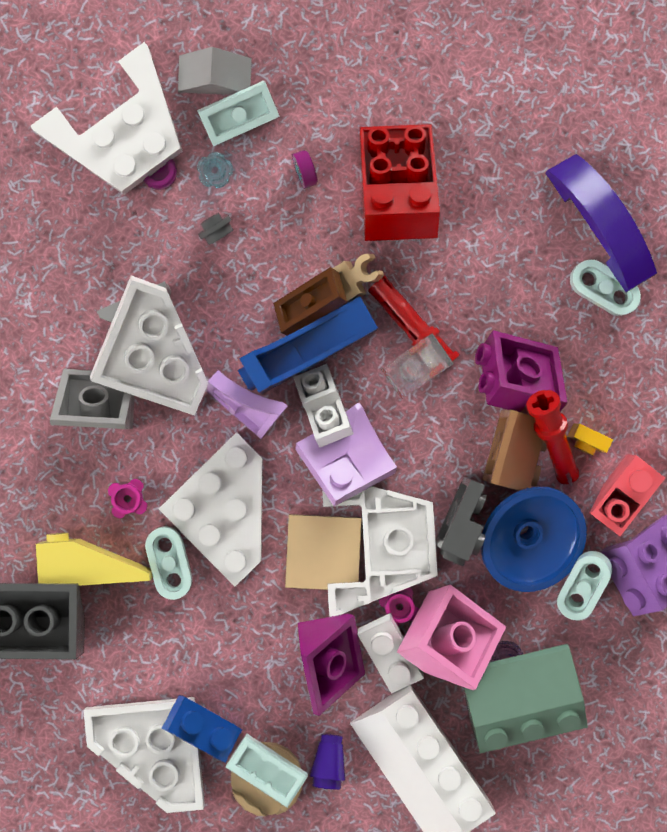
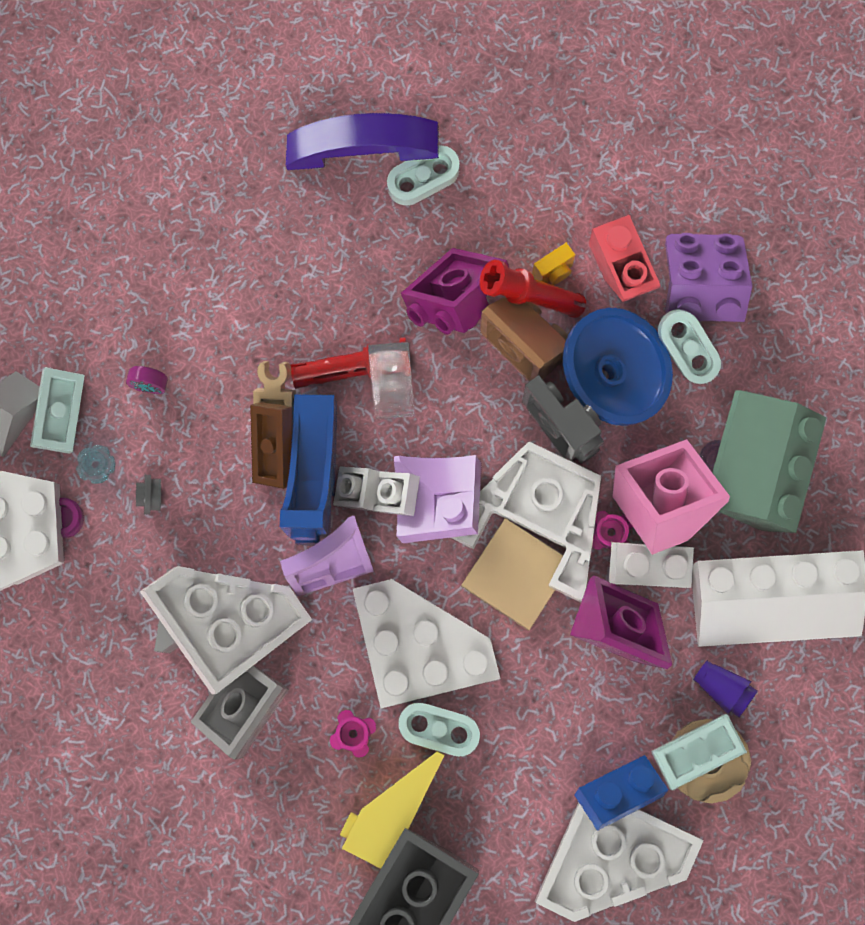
camera: 55 degrees left, 10 degrees down
red slope [360,124,440,241] -> none

